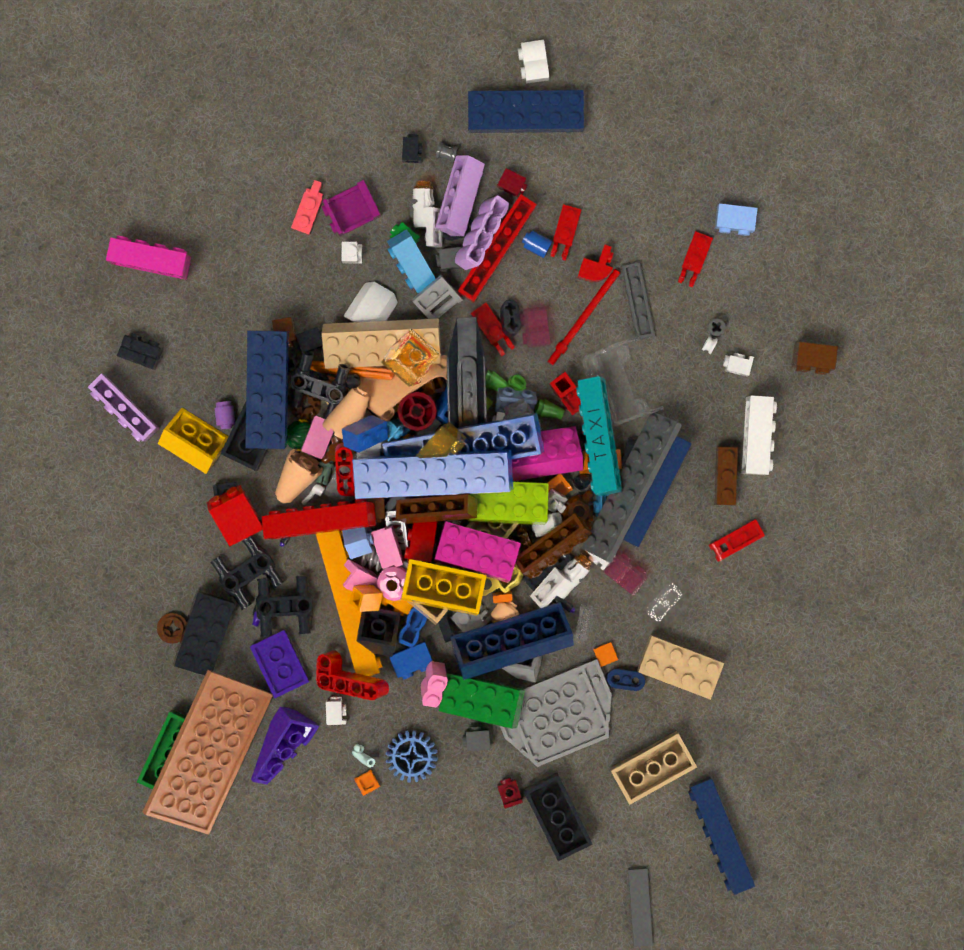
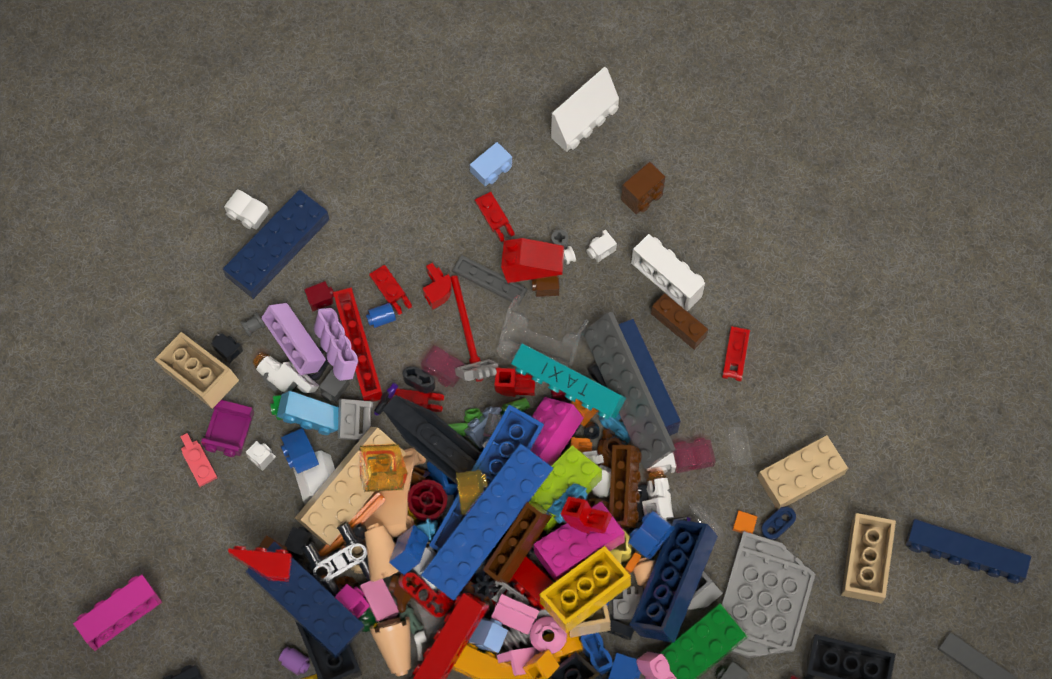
camera: 45 degrees left, 20 degrees down
none -> tan brick [154,332,239,409]
none -> red slope [228,546,292,582]
none -> blue brick [281,428,319,474]
none -> dark pink brick [335,584,370,619]
none -> black piece [374,383,398,416]
none -> light grey hinge [455,359,499,381]
none -> black gear [472,574,499,601]
none -> red slope [501,238,564,283]
none -> reddish brown brick [532,275,559,297]
none -> dark azure hinge [547,483,588,523]
none -> white slope [551,67,619,152]
none -> red brick [561,496,612,534]
none -> blue brick [628,511,675,559]

